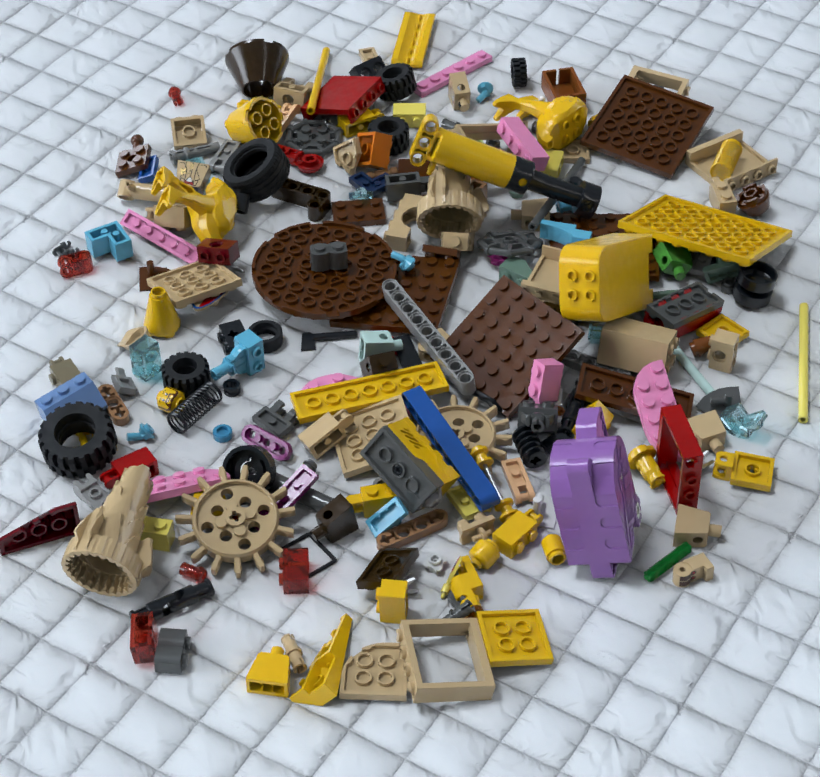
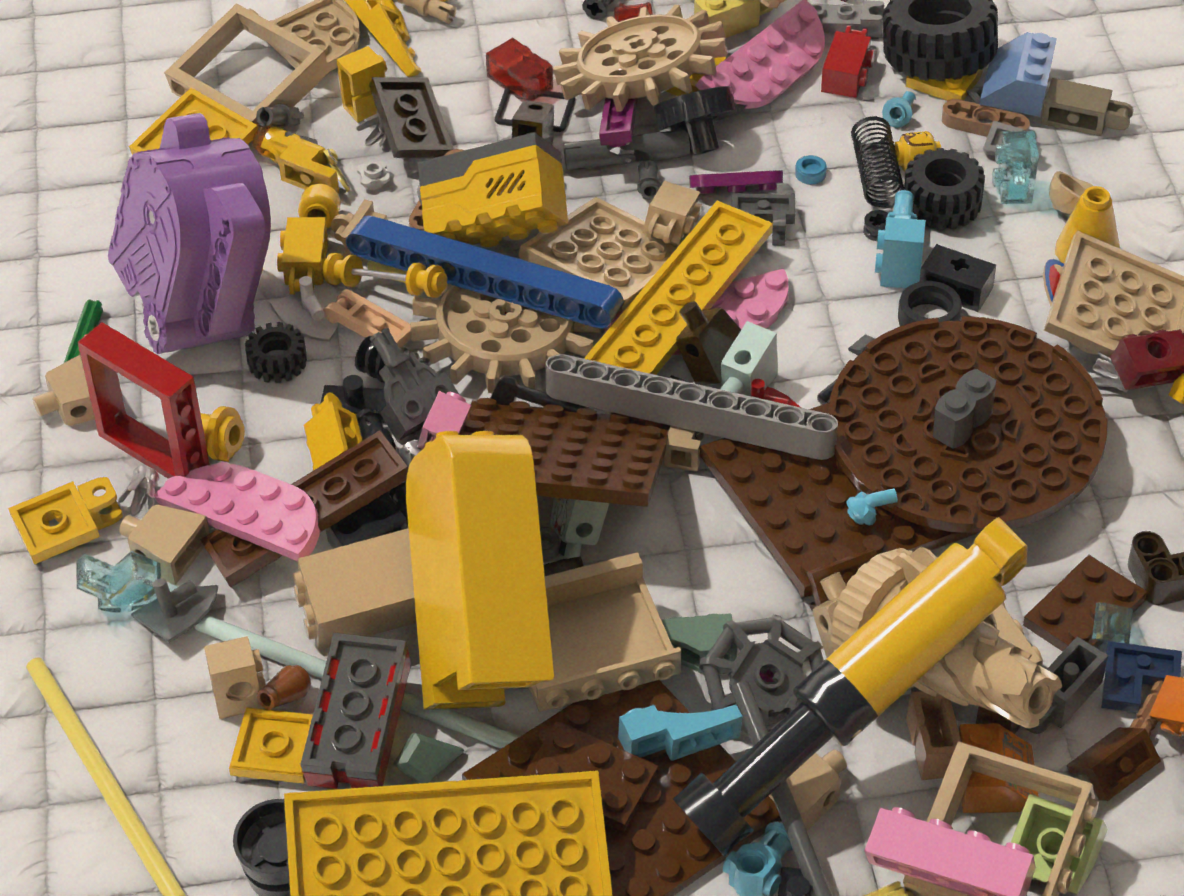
camera: 140 degrees right, 5 degrees up
tan leg [672,553,714,588] -> none

